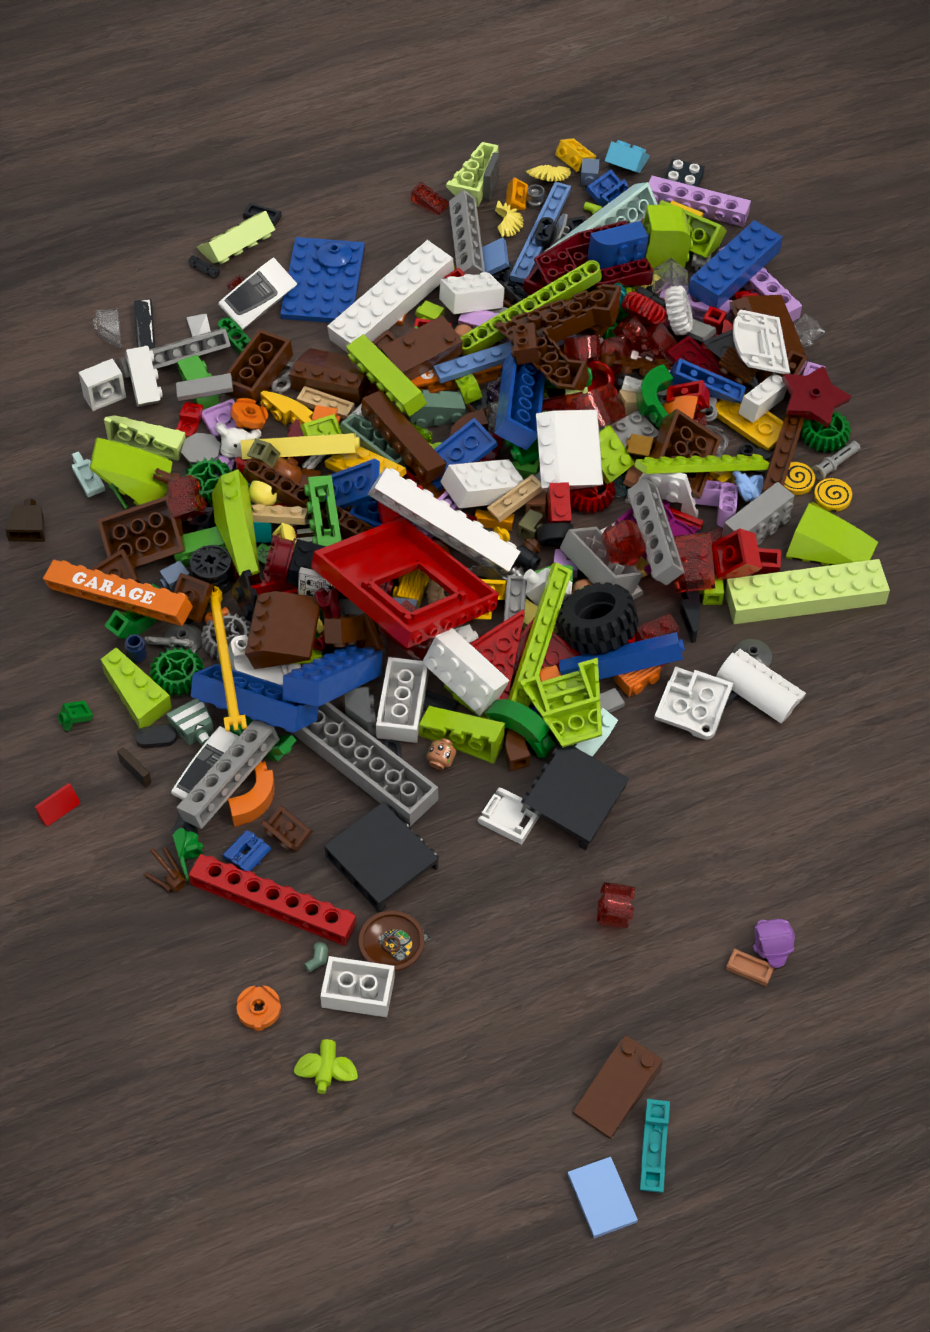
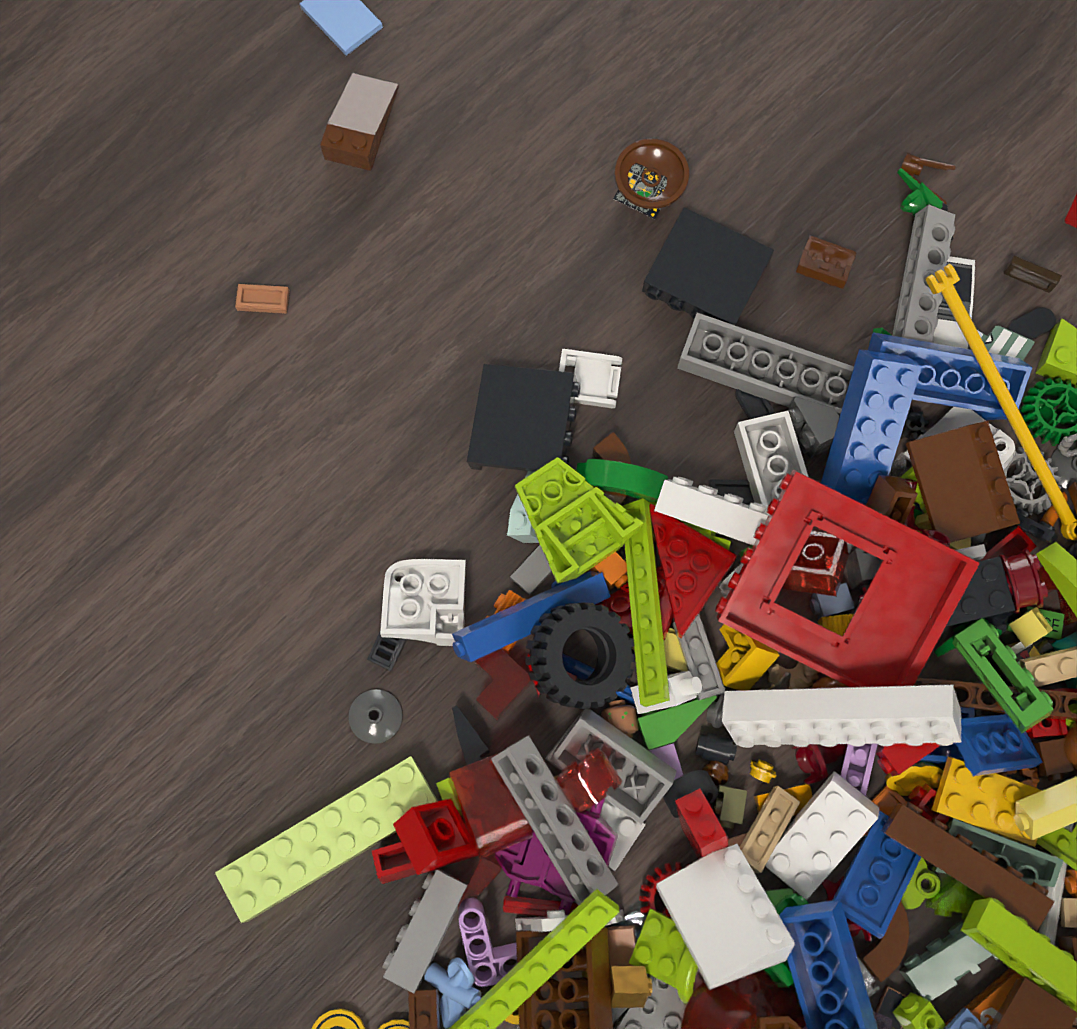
camera: 160 degrees right, 20 degrees up
red brick [189,854,357,947] -> none
blue piece [222,830,271,871] -> none
orange arch [228,761,275,827] -> none
orange plate [236,985,281,1031] -> none
lime plant [294,1039,358,1094] -> none
sand green arm [304,942,328,973] -> none
white brick [320,956,395,1017] -> none
lime wedge [419,706,505,764] -> none
nougat head [426,738,456,770] -> none
clear red brick [597,882,635,929] -> none
teal slope [640,1099,670,1193] -> none
white brick [716,649,806,724] -> none
medium lavender piece [753,919,795,968] -> none
lime wedge [785,502,878,566] -> none

